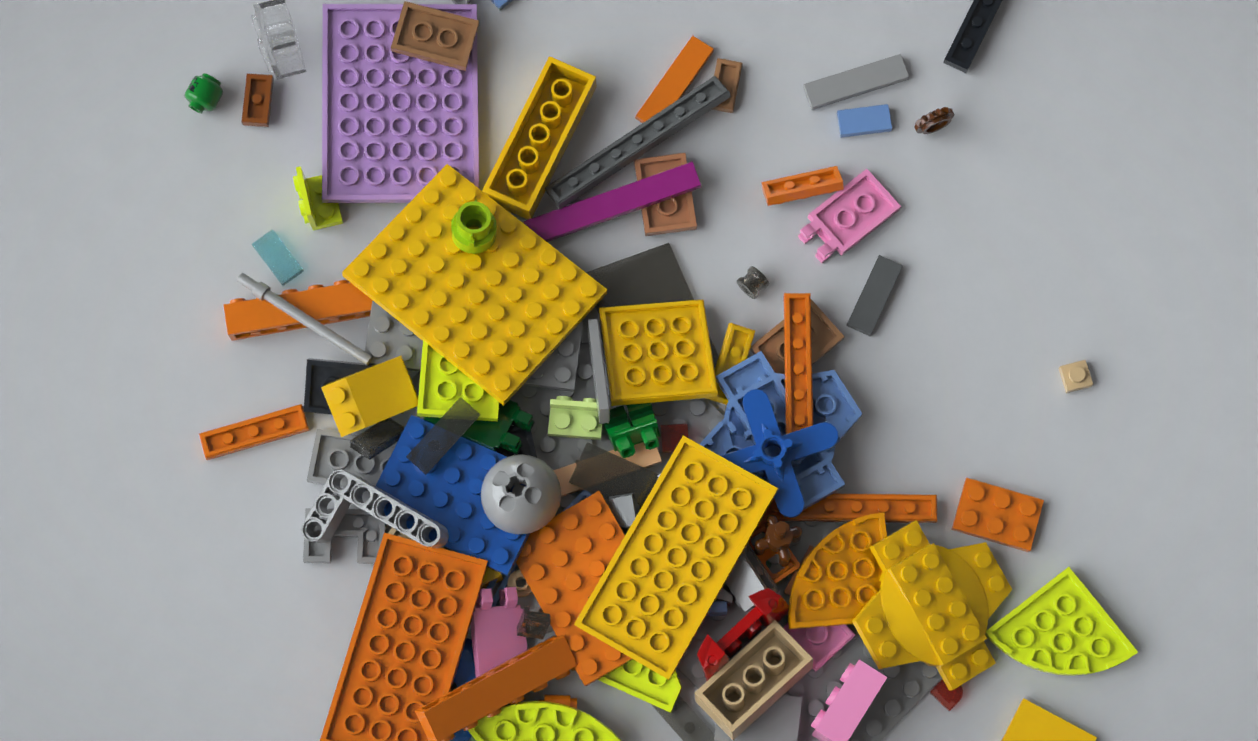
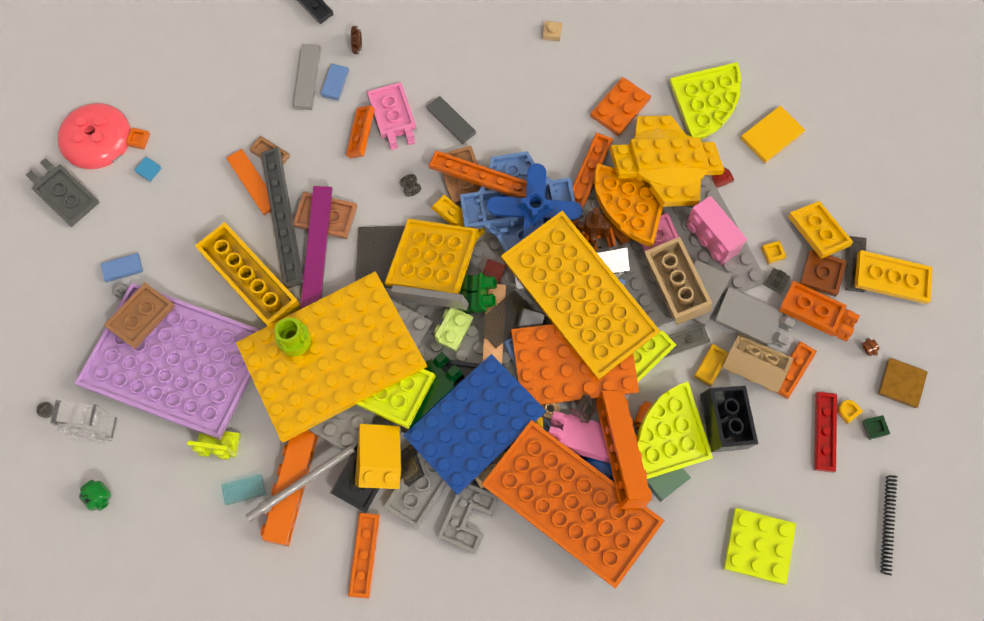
camera: 70 degrees left, 5 degrees down
dark orange plate [241,73,274,127] -> none
light grey beam [302,470,449,548] -> none
clear smoke tile [406,397,481,475] -> none
light grey piece [481,455,561,534] -> none
red piece [697,588,789,682] -> none

